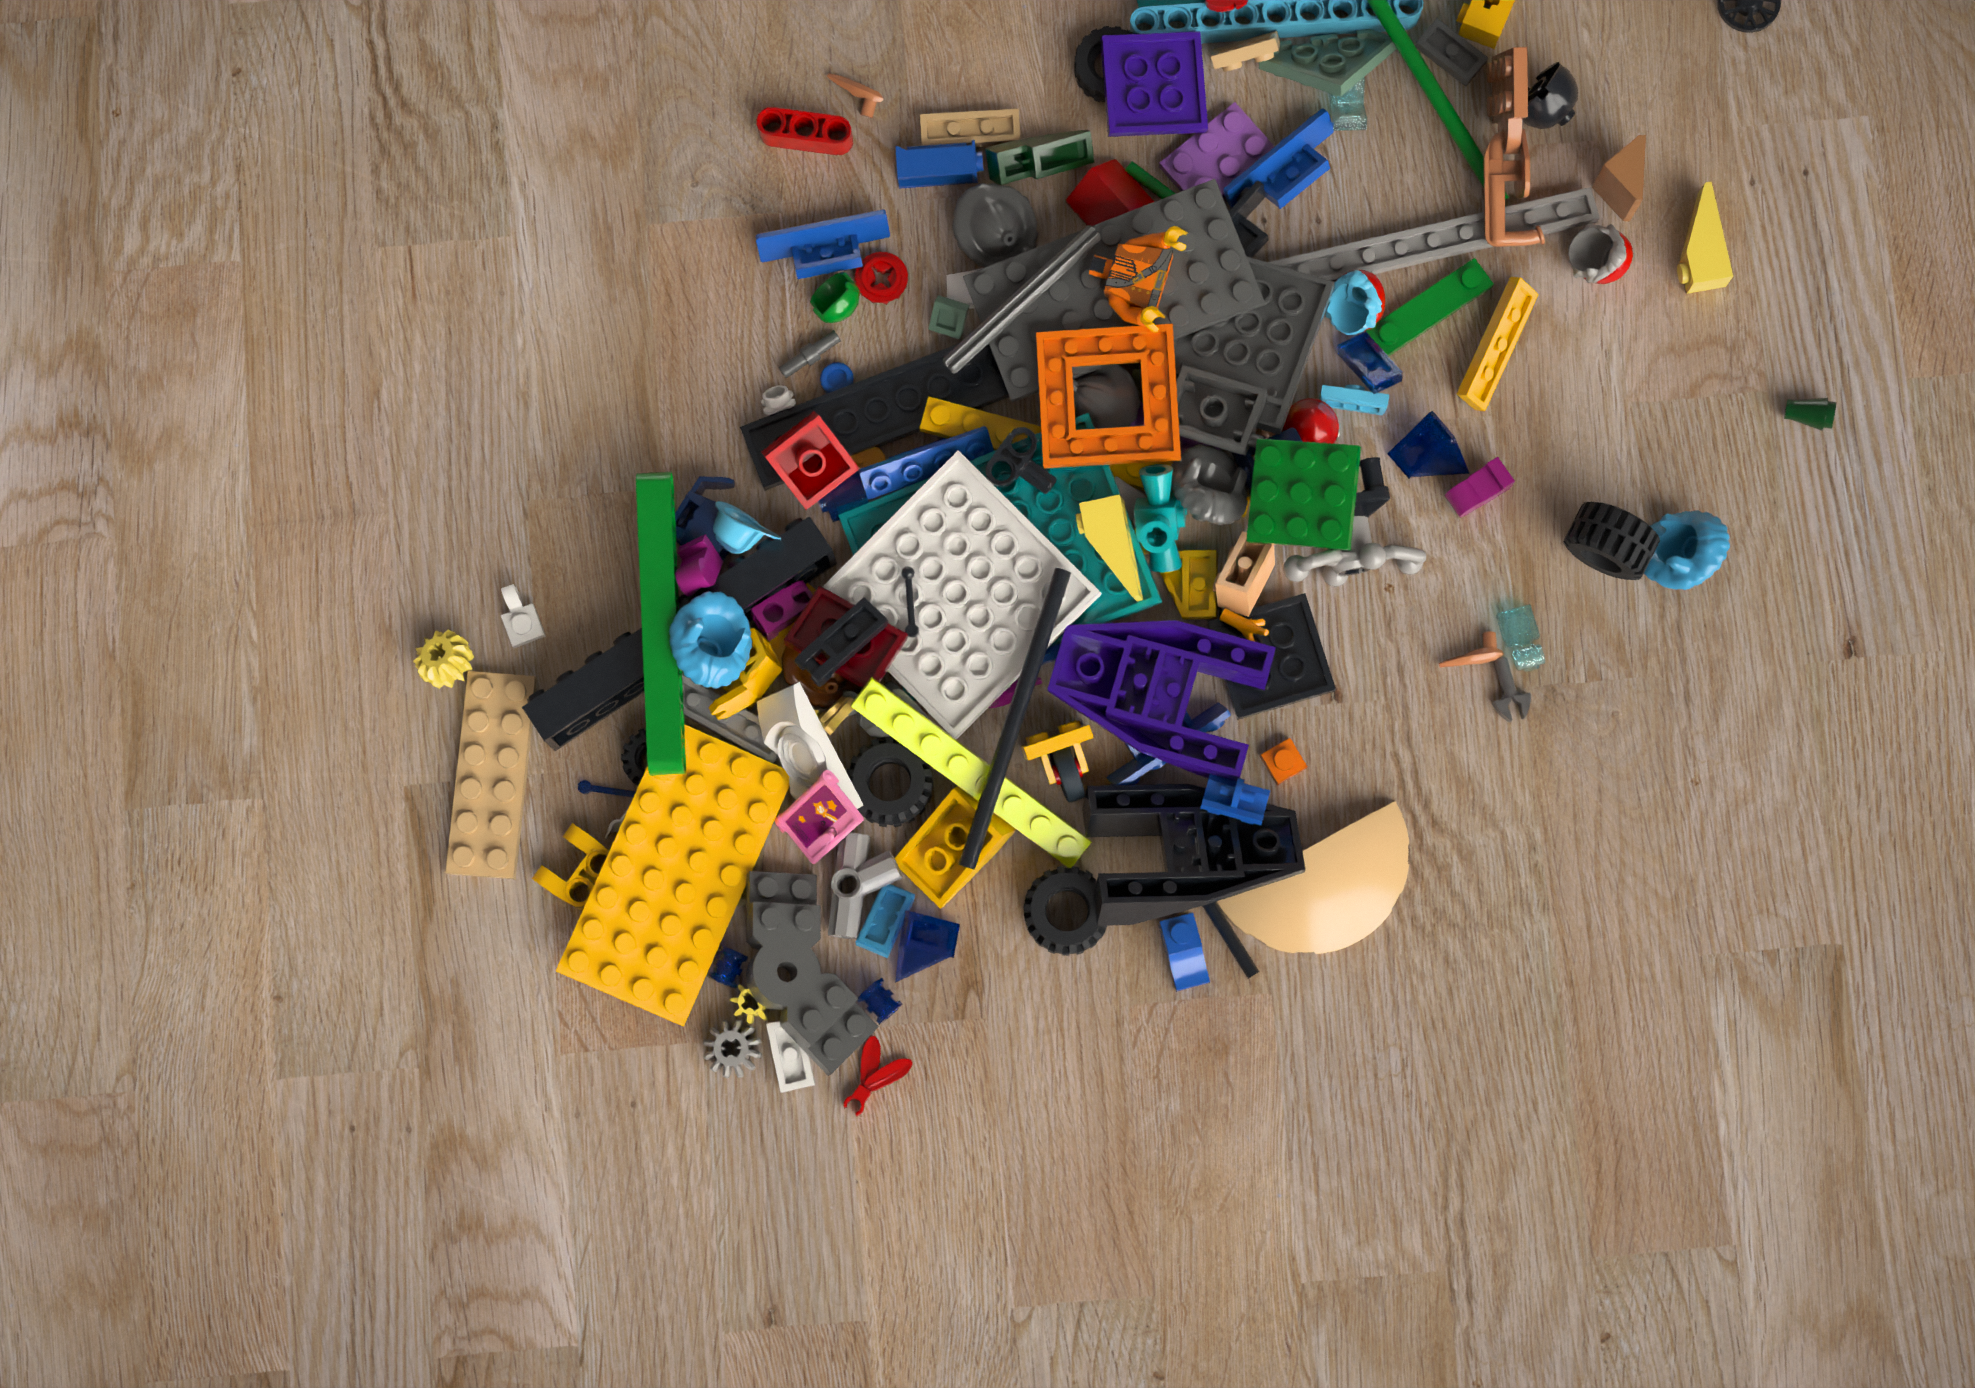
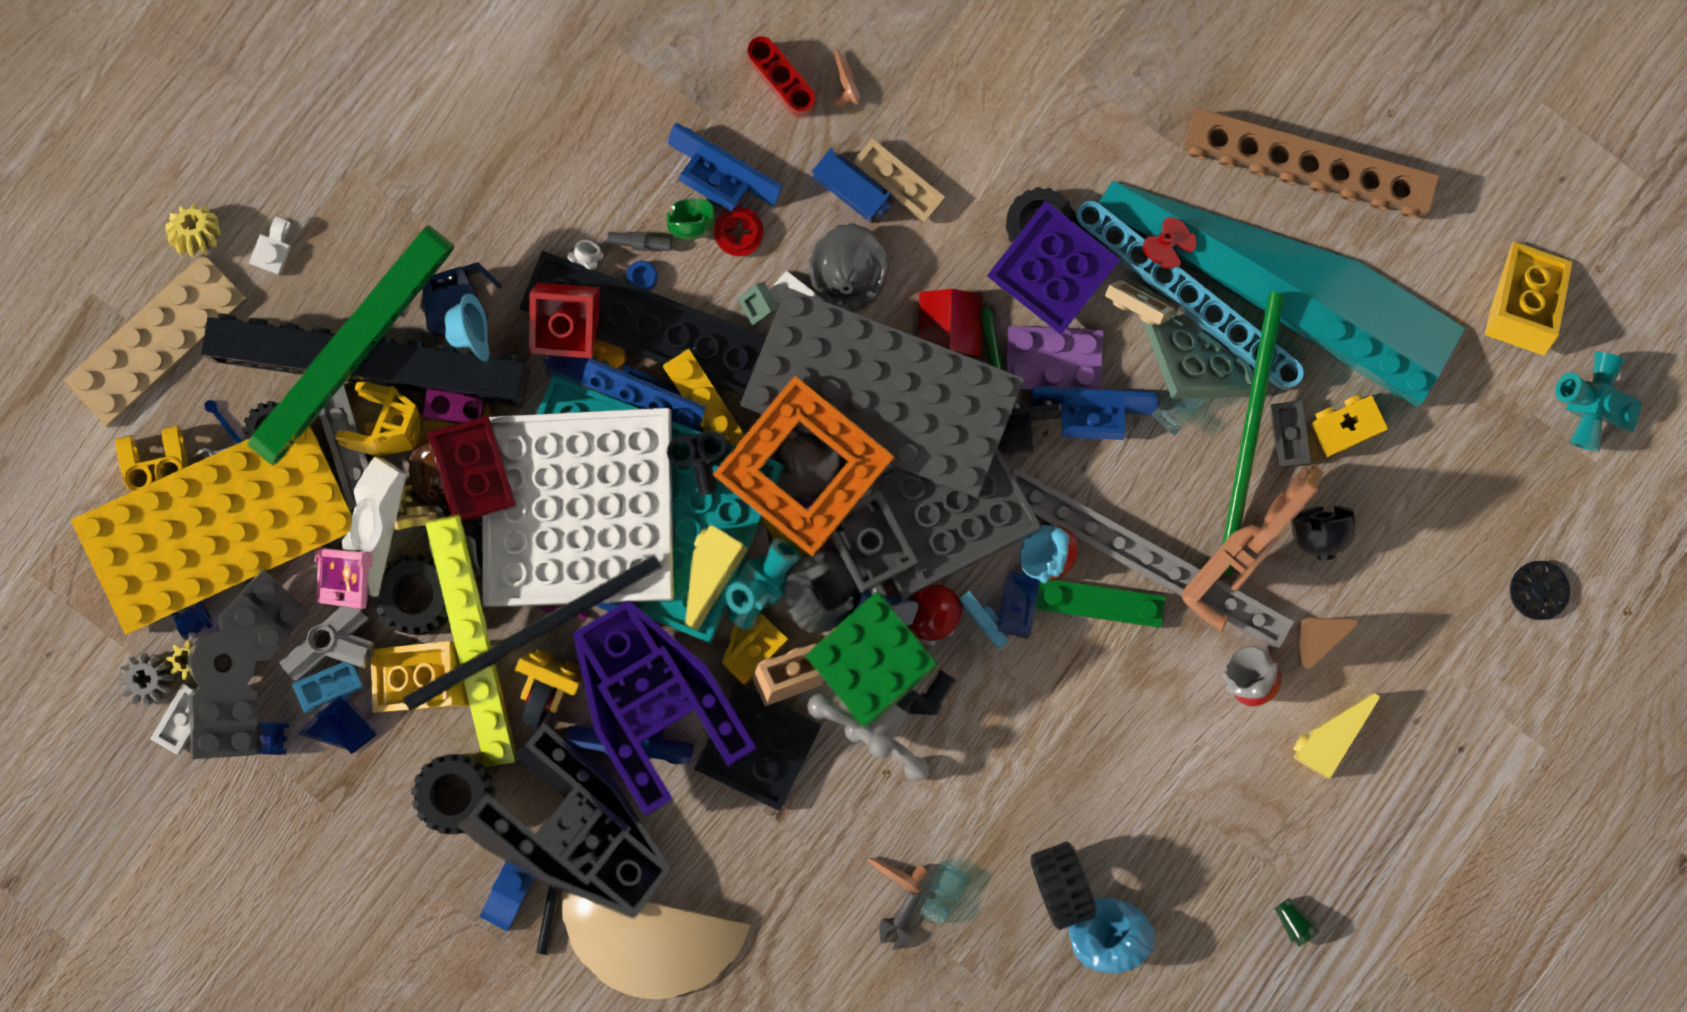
camera: 40 degrees right, 5 degrees up
dark azure piece [669,591,752,689] -> none
magenta leg [675,534,723,597] -> none
black plate [794,597,888,687] -> none
red piece [844,1036,913,1117] -> none
black hinge [901,566,920,638] -> none
dark grey axle [943,225,1101,373] -> none
dark green slope [985,130,1095,185] -> none
torso [1089,226,1188,332] -> none
blue hips [1200,774,1270,825] -> none
light orange bar [1219,608,1269,642] -> none
orange plate [1260,738,1308,786] -> none
clear blue slope [1387,411,1470,479] -> none
magenta leg [1444,457,1515,518] -> none
yellow plate [1457,277,1539,412] -> none

